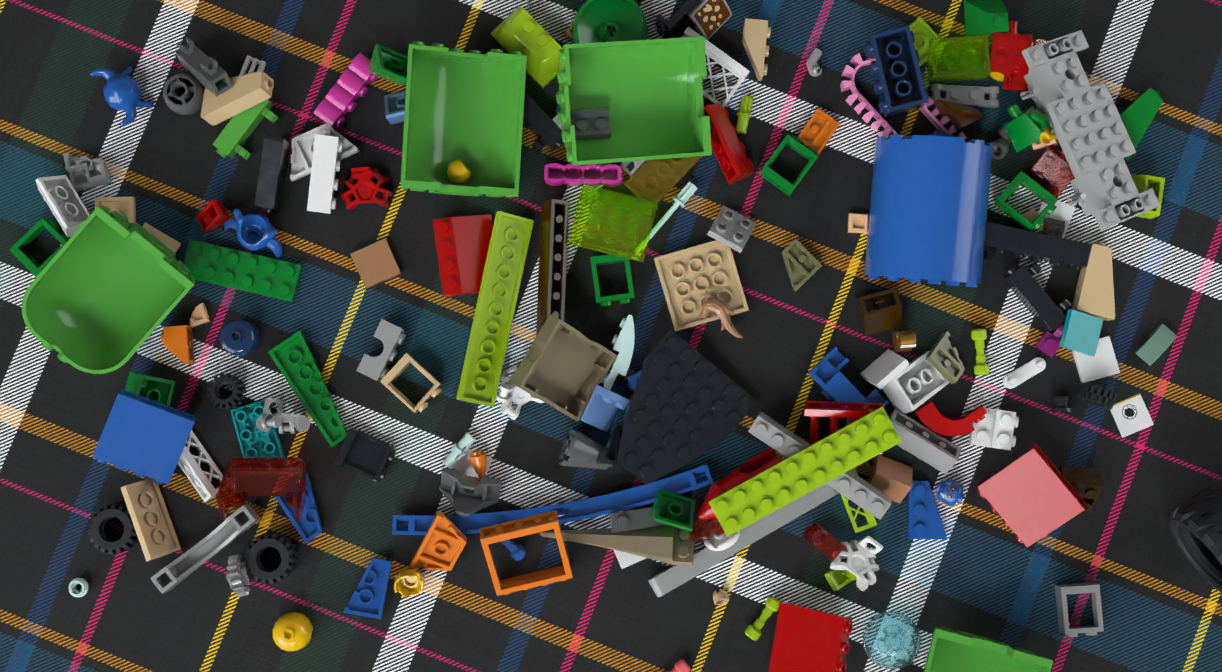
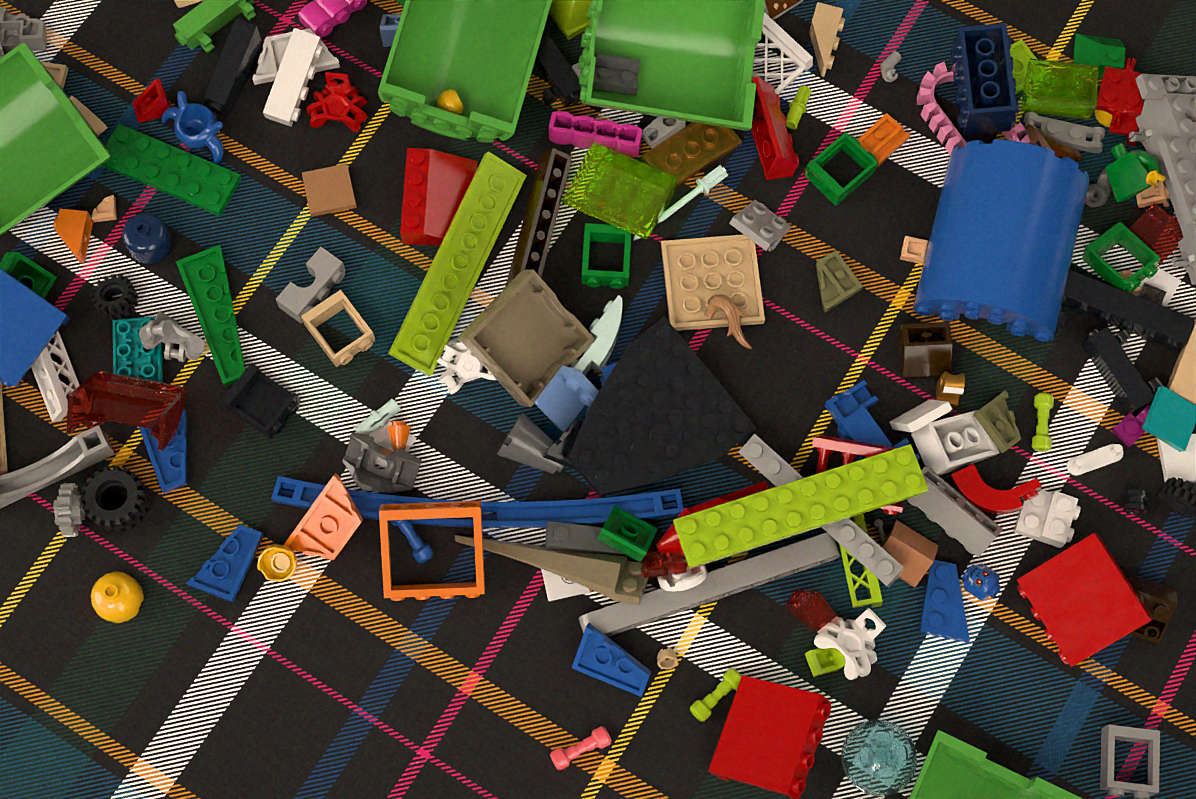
camera: 10 degrees right, 15 degrees down
none -> blue wing [572,623,651,697]

